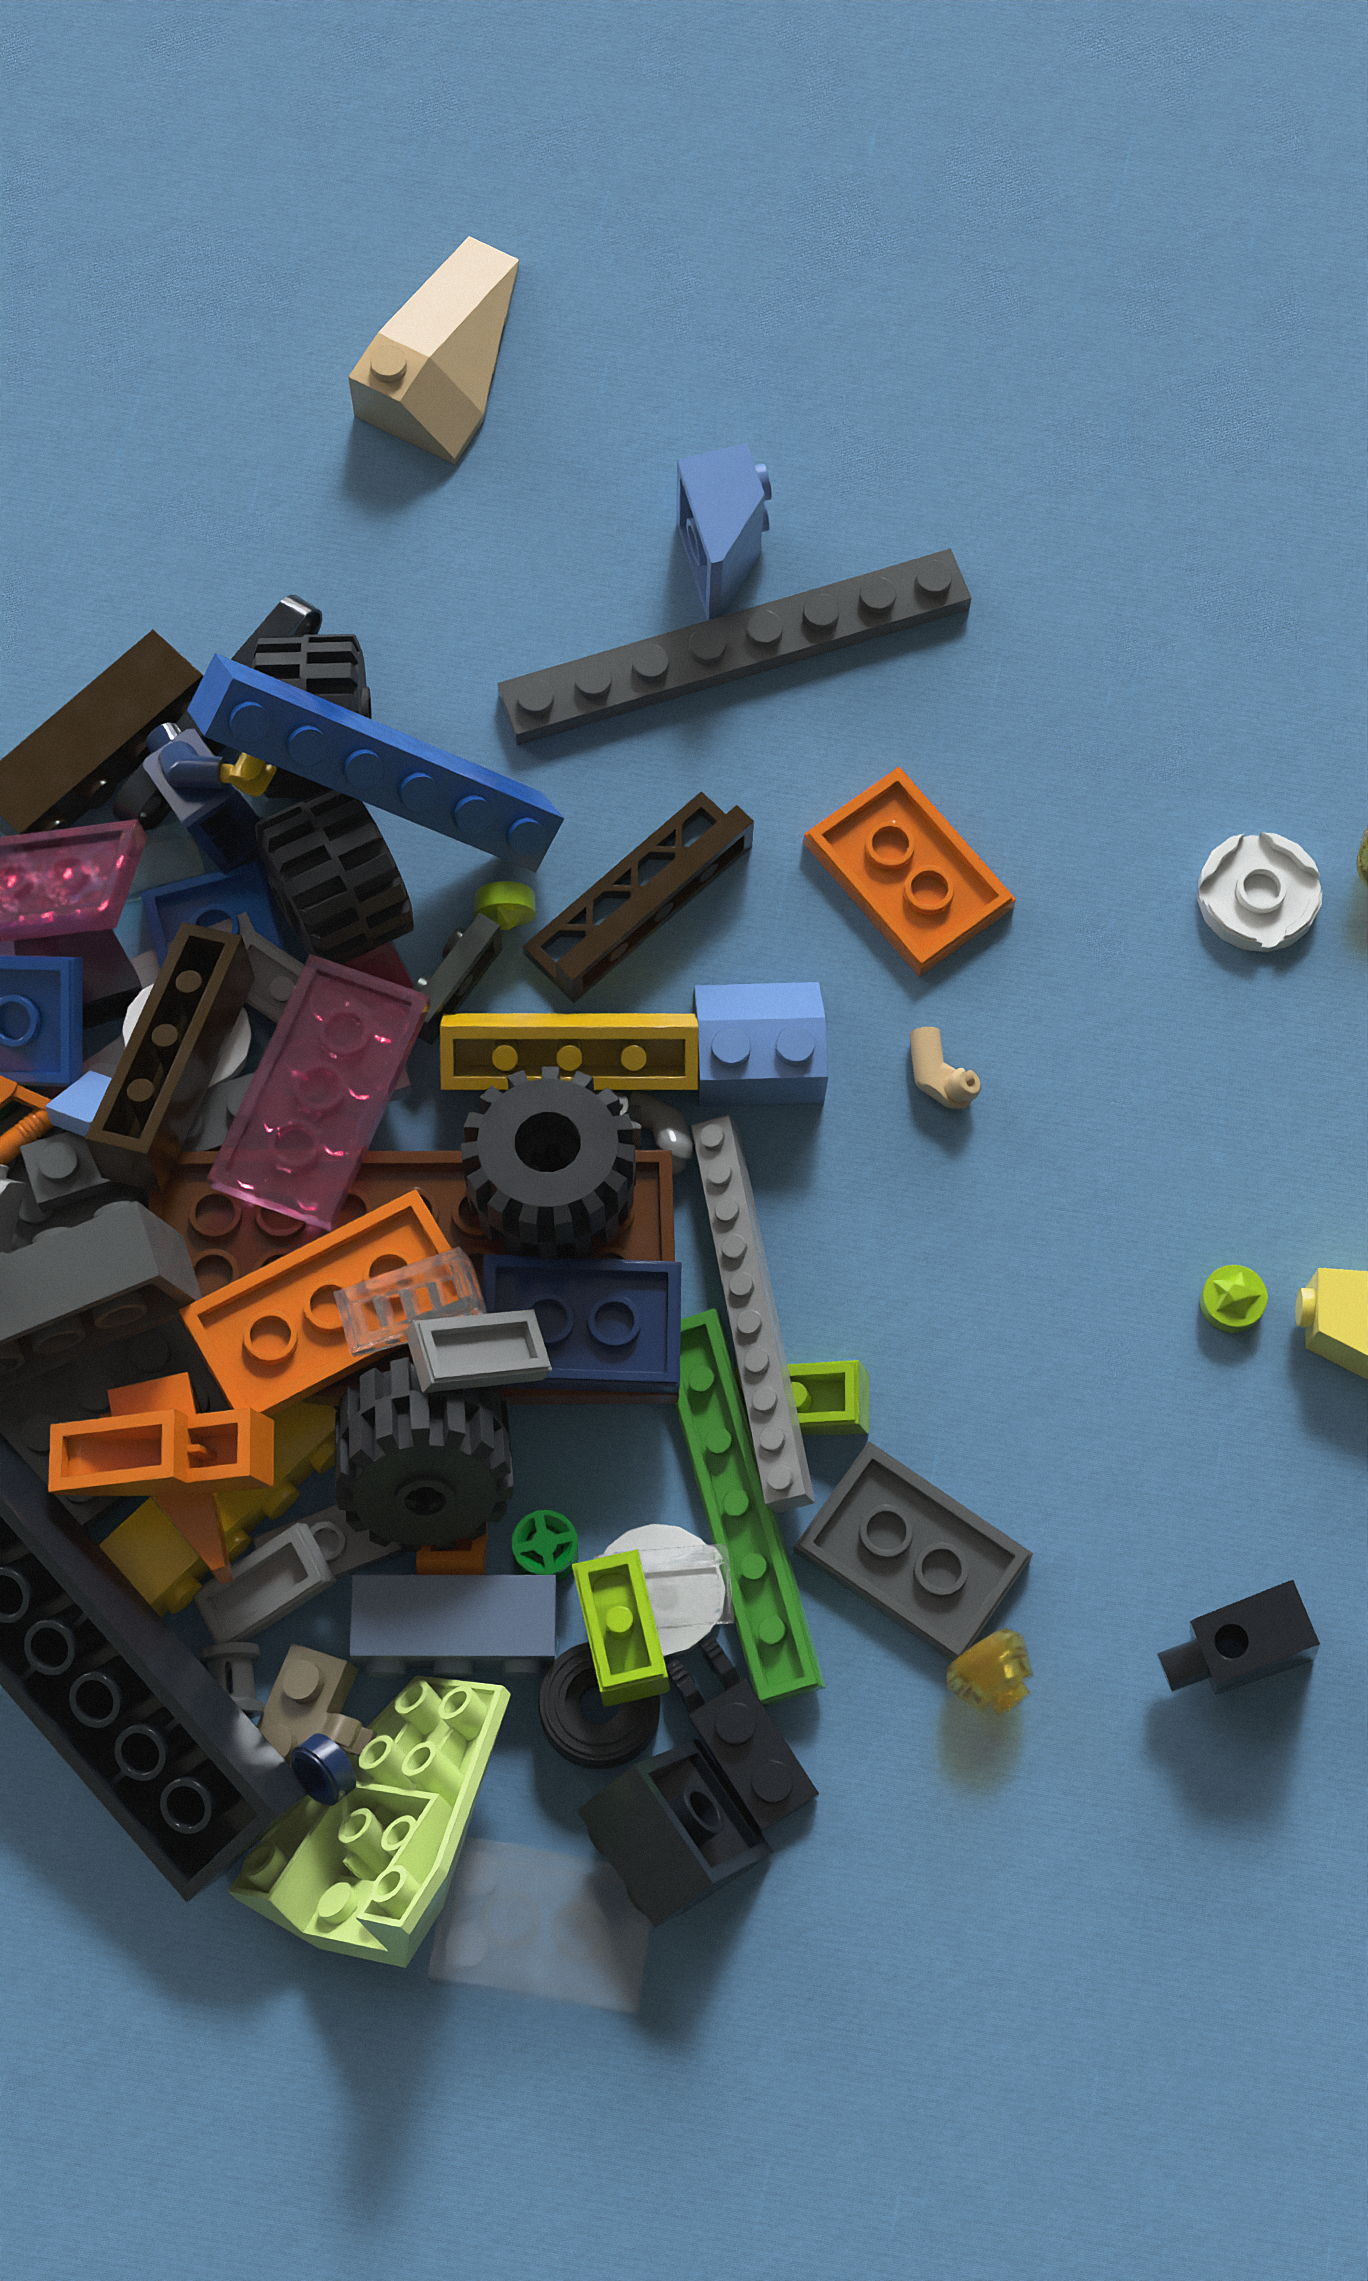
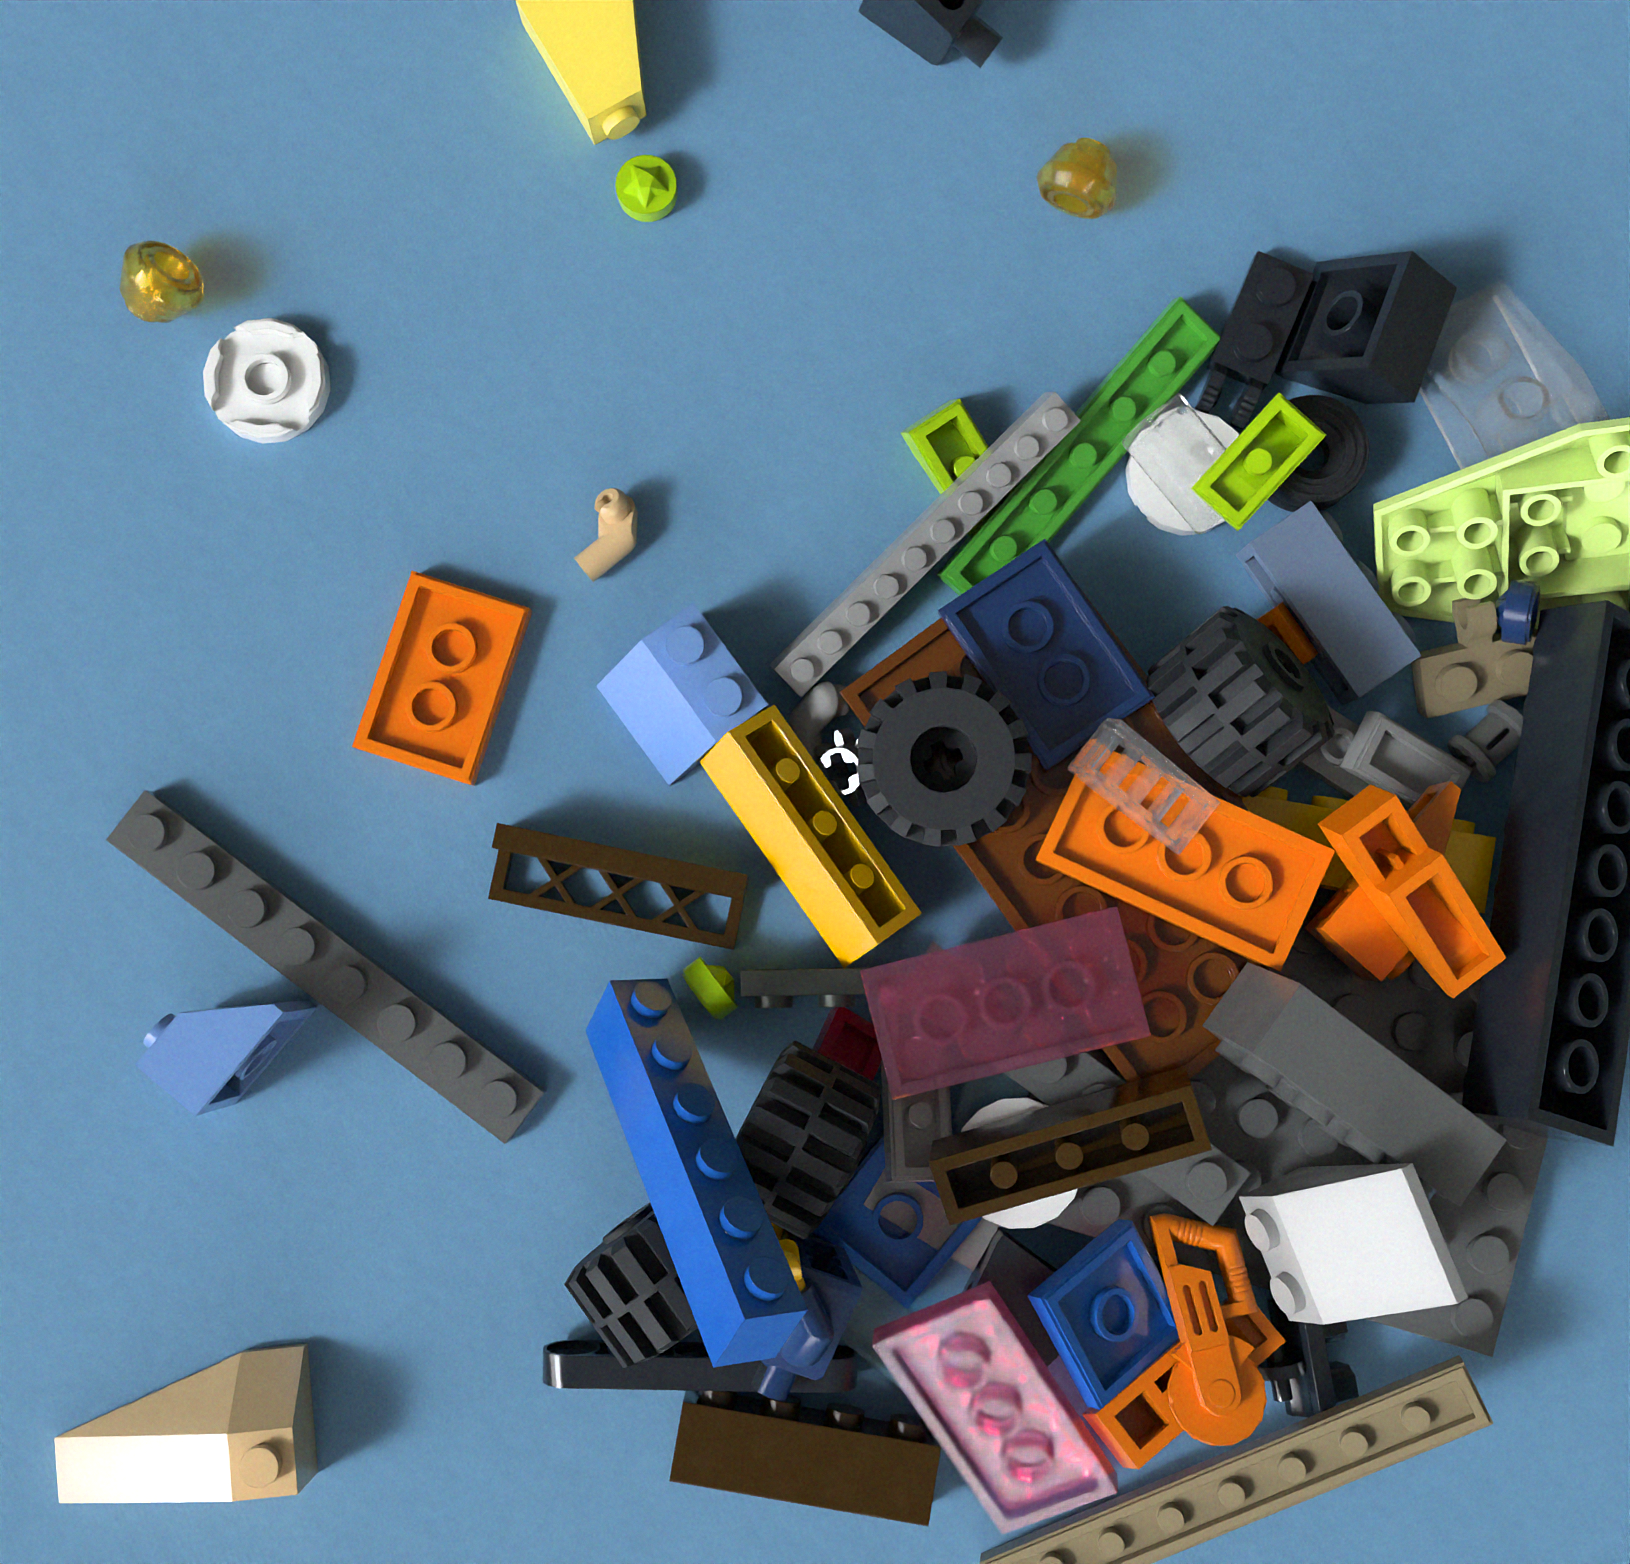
camera: 125 degrees left, 15 degrees up
medium blue tile [45,1070,111,1137] -> none
light grey tile [405,1309,552,1393] -> none
green wheel [512,1510,579,1584] -> none
dark grey tile [793,1441,1033,1666] -> none

